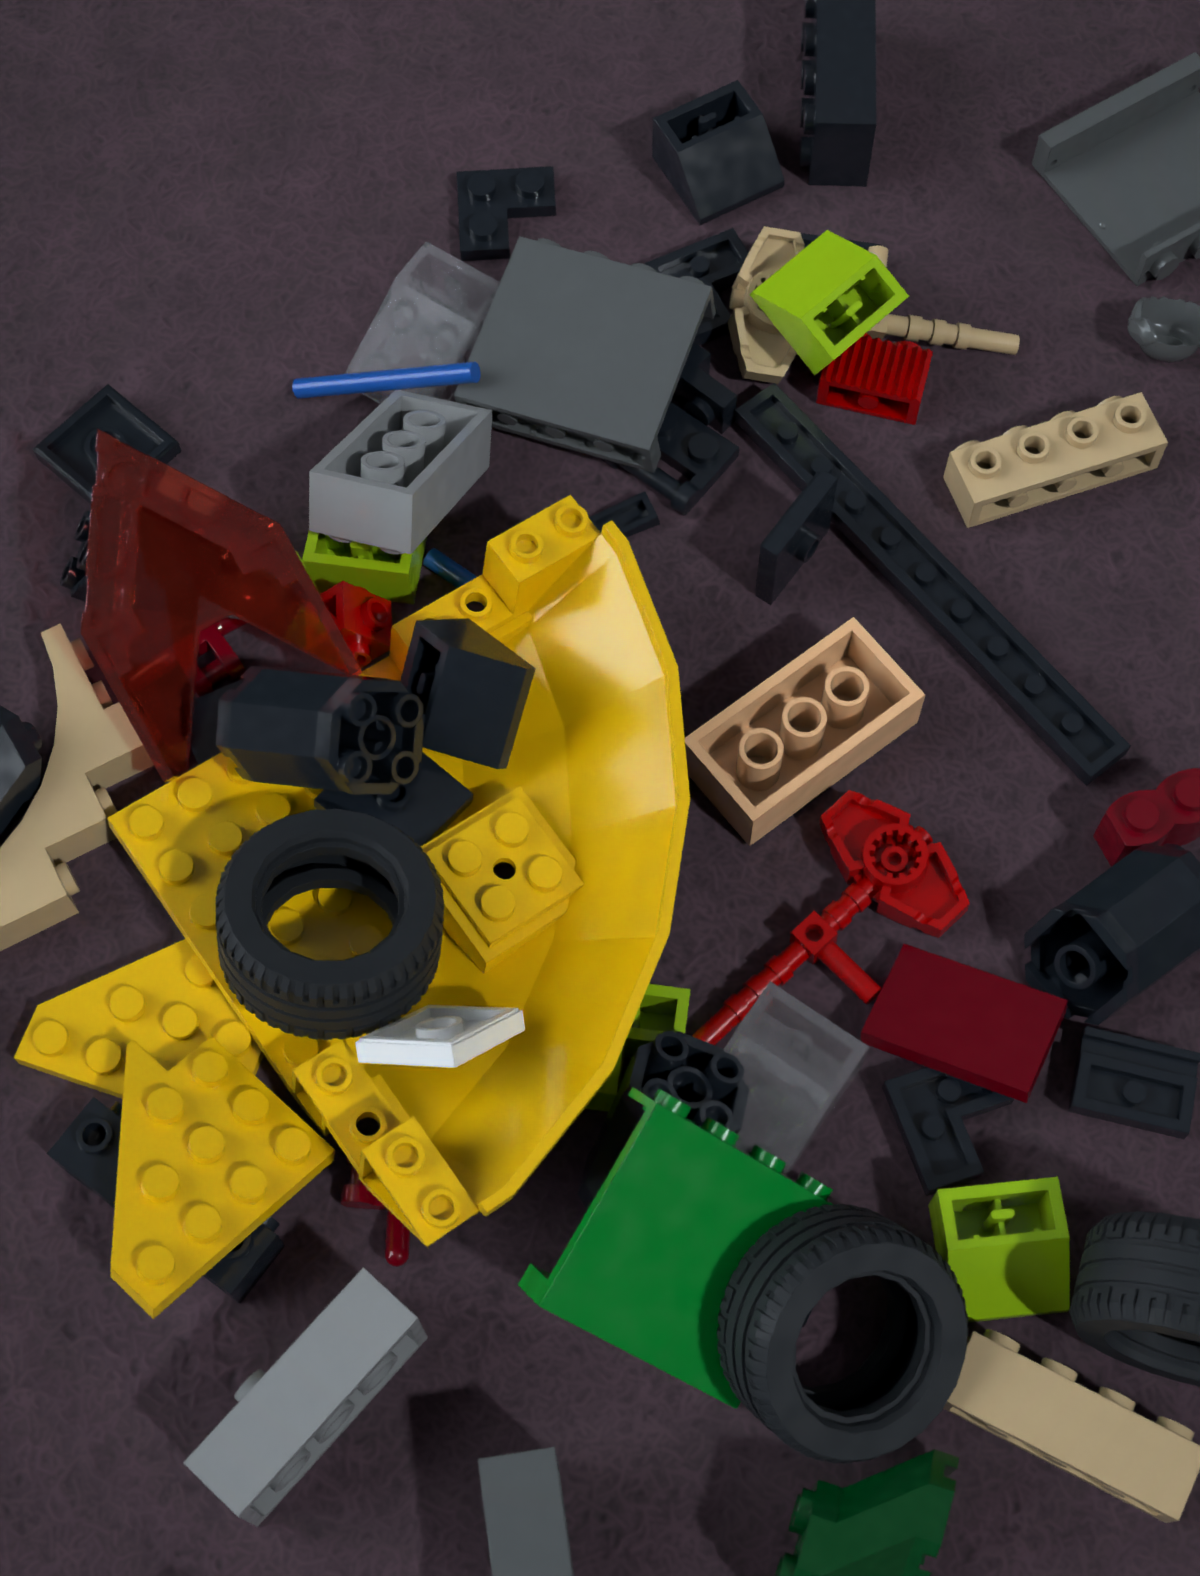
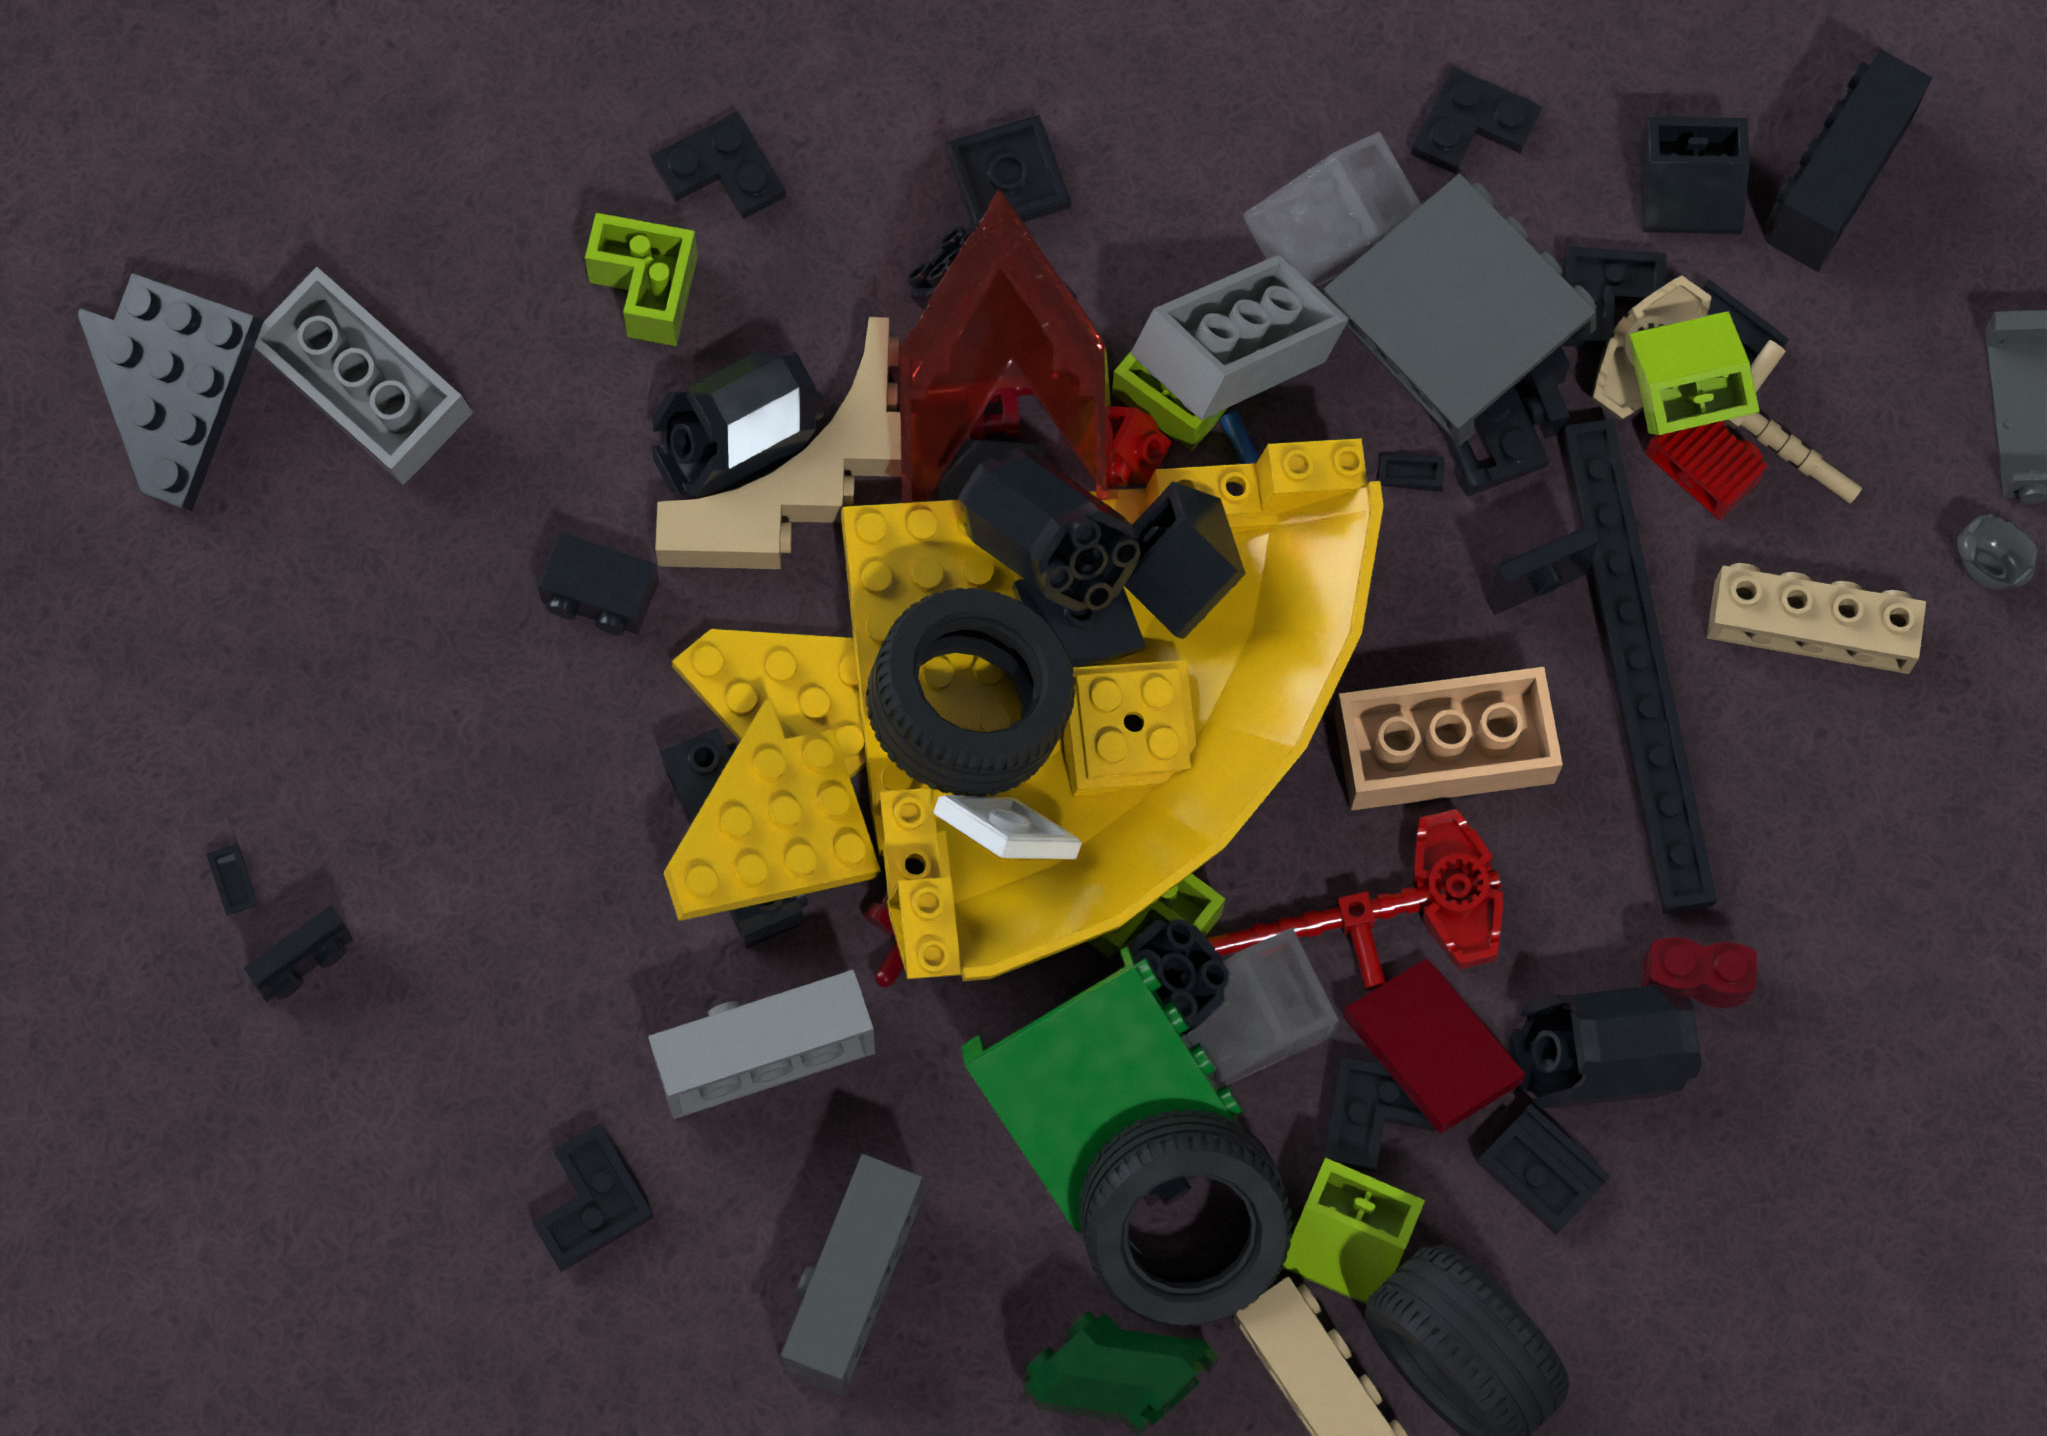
camera: 25 degrees right, 5 degrees up
blue bar [293,362,481,399] -> none

